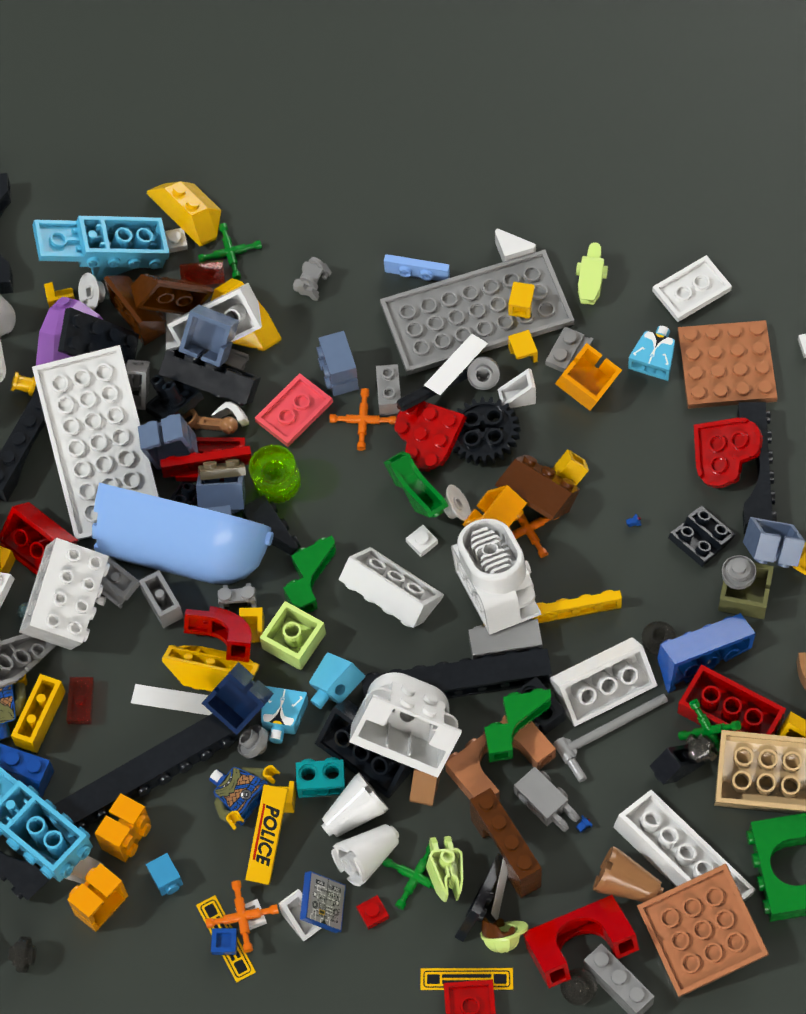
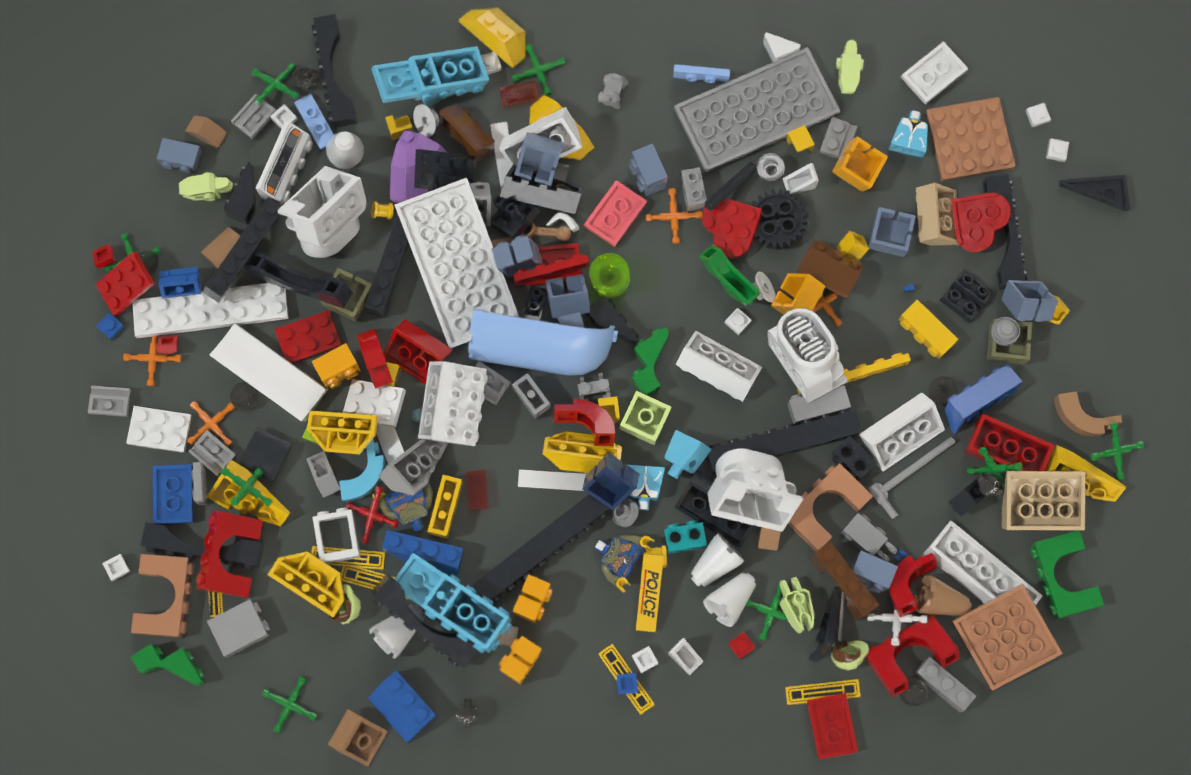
camera: 15 degrees left, 15 degrees up
reddish brown slope [131,274,214,315] -> none
dark azure brick [146,853,183,896] -> none
dark tan plate [198,459,246,480] -> none
orange piece [205,880,279,953] -> none
tile [300,871,346,933] -> none
white sticker [424,334,488,395] -> none
green arch [484,688,551,762] -> none
yellow panel [508,282,535,319] -> none
none -> sand blue piece [851,551,898,593]
none -> sand blue piece [868,207,916,257]
none -> white piece [868,608,927,646]
none -> red arch [890,553,937,618]
none -> yellow brick [898,300,959,359]
none -> tan slope [916,183,959,246]

